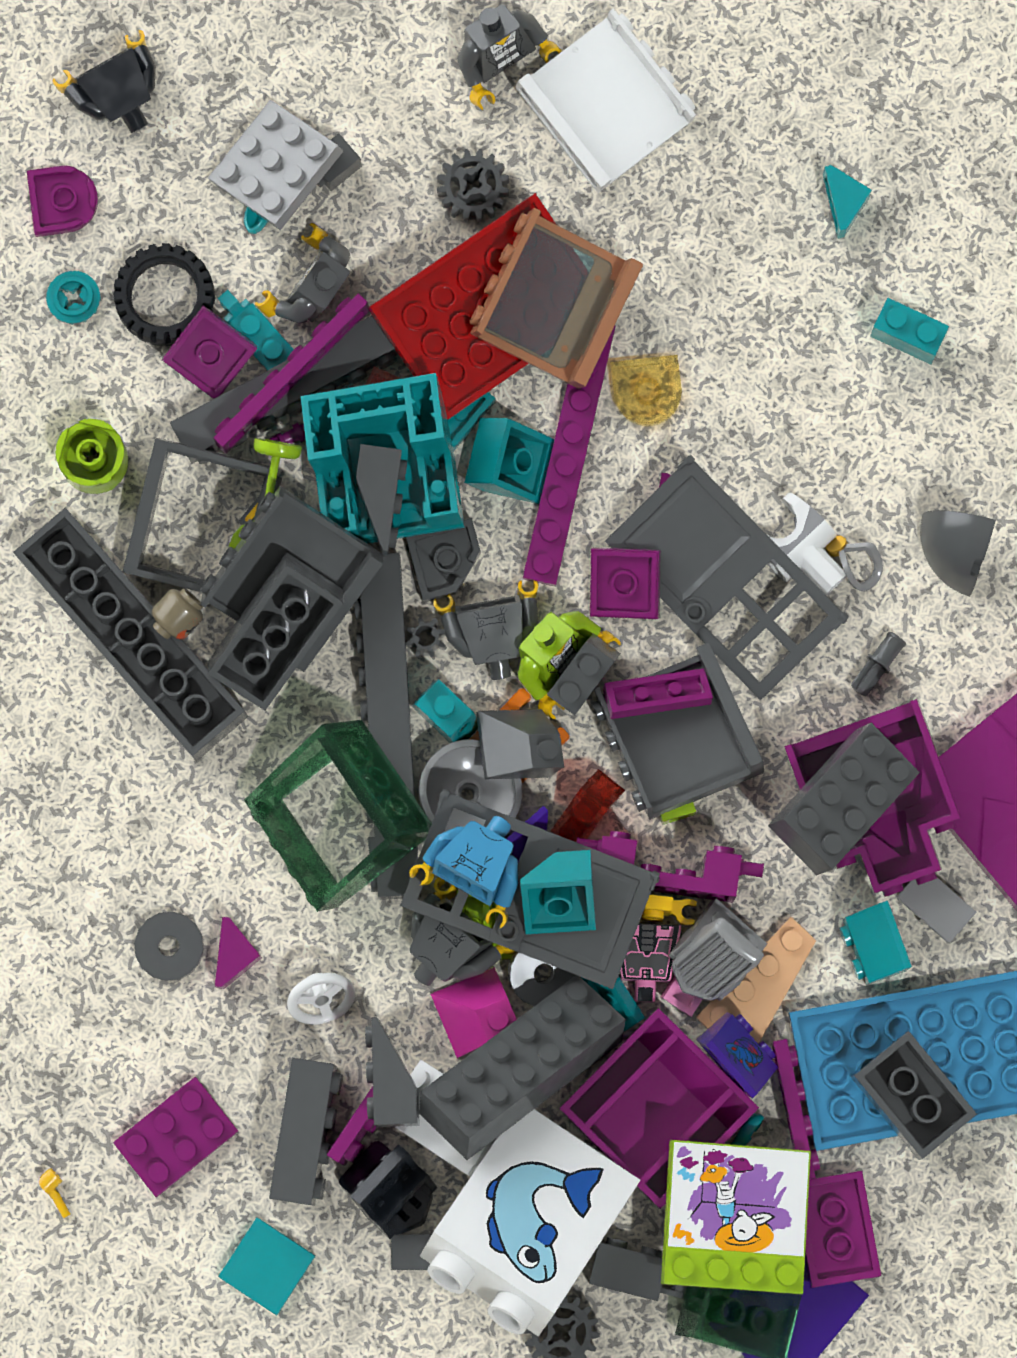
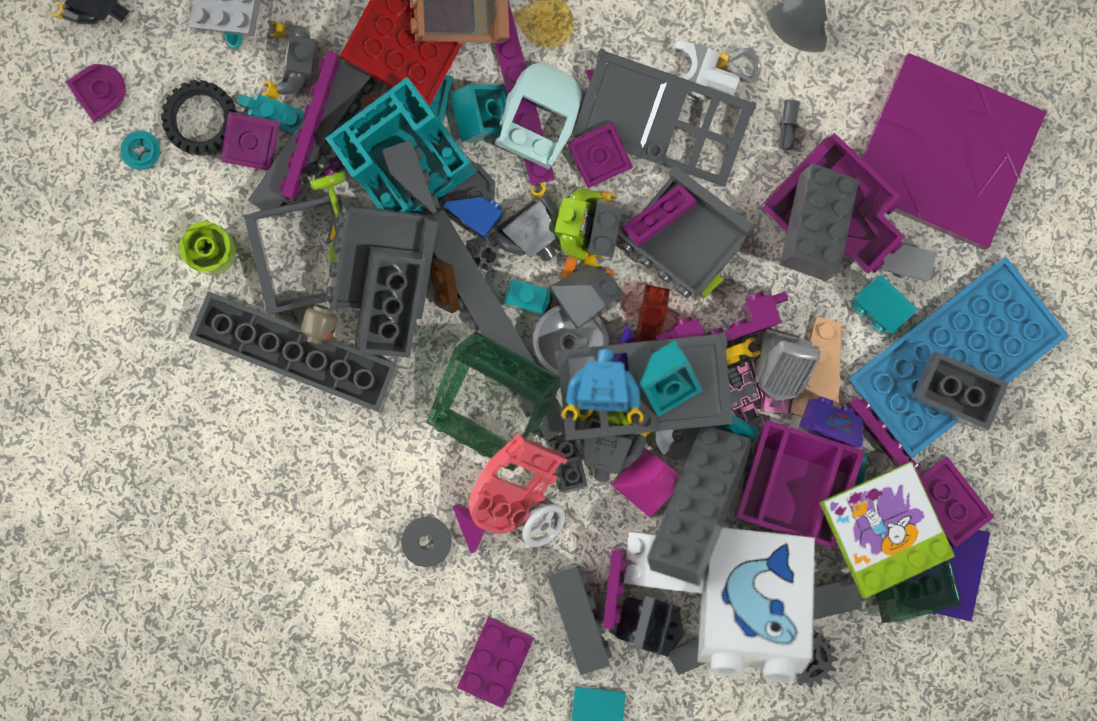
camera: 30 degrees left, 5 degrees up
dark grey slope [365,1017,420,1127] -> none
none -> reddish brown plate [430,258,460,313]
none -> blue slope [444,197,503,240]
none -> coral slope [469,434,568,534]
none -> light aqua slope [495,63,582,170]
none -> dark grey slope [551,438,588,493]

